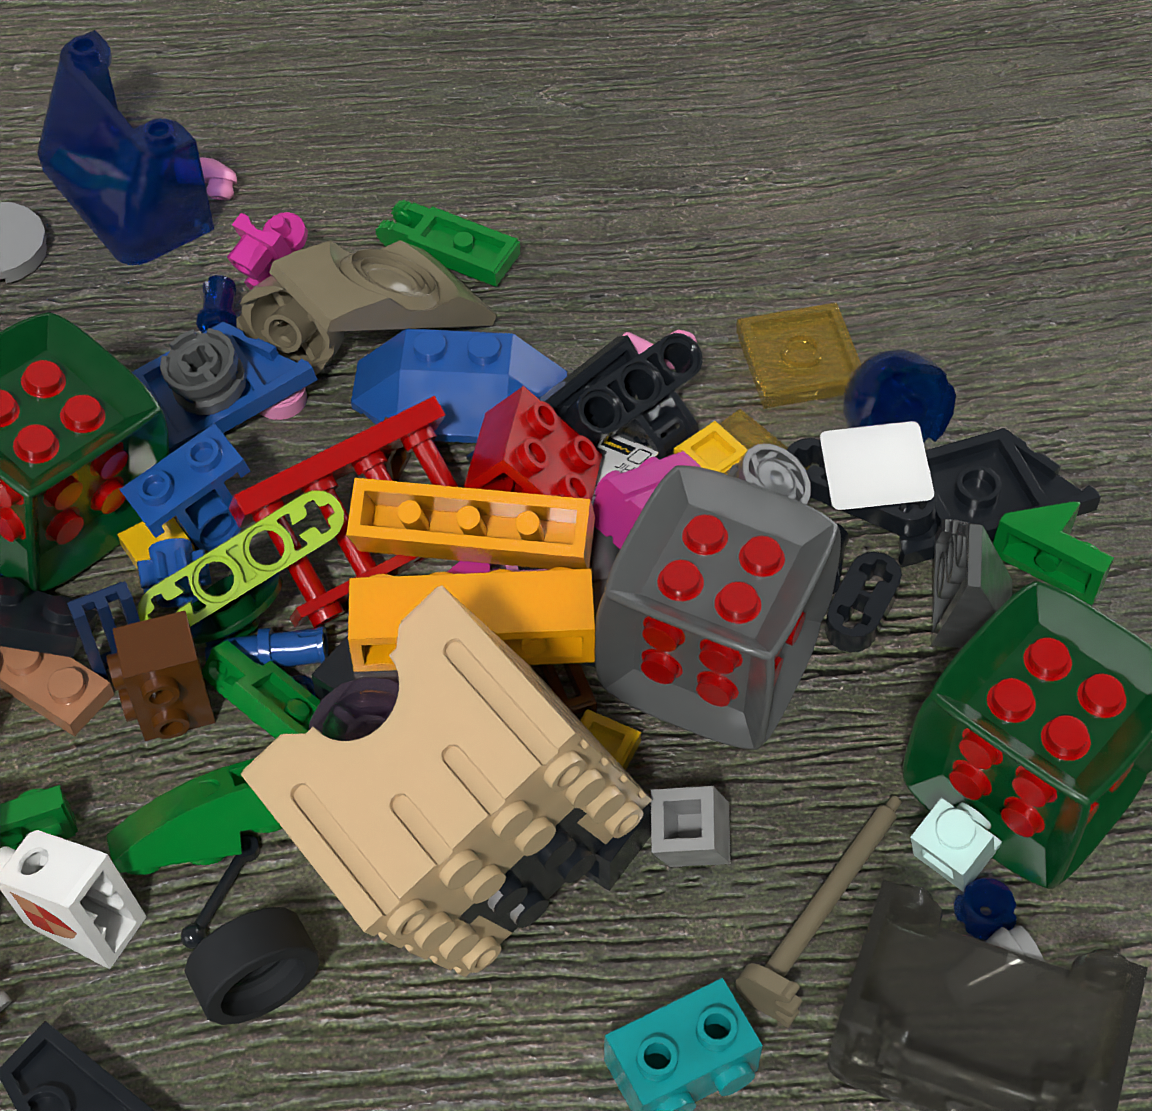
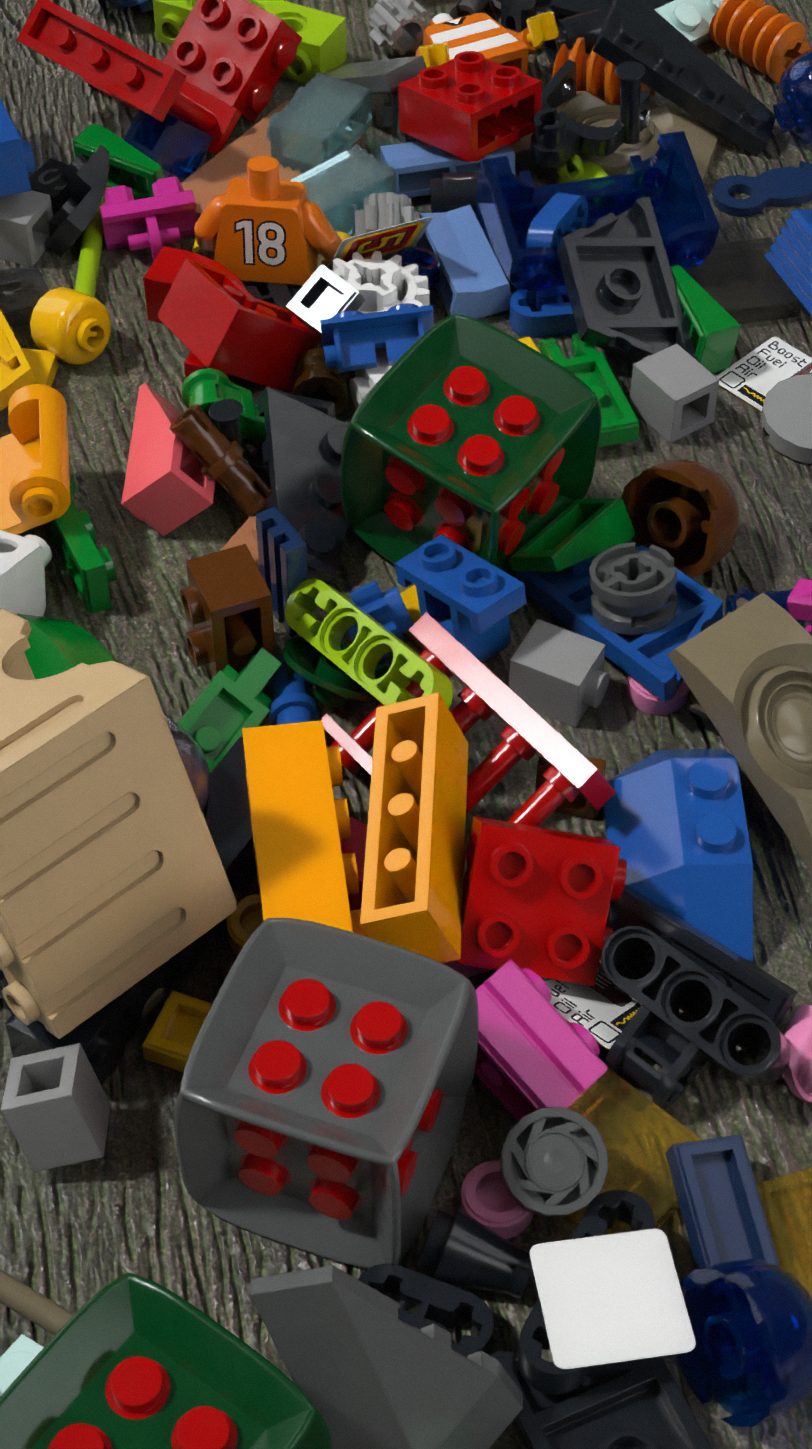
camera: 85 degrees right, 5 degrees down
yellow tile [674,421,748,474] -> none
none -> light grey brick [509,619,610,728]
none -> reddish brown cylinder [621,459,739,578]
none -> dark blue tile [665,1134,784,1299]

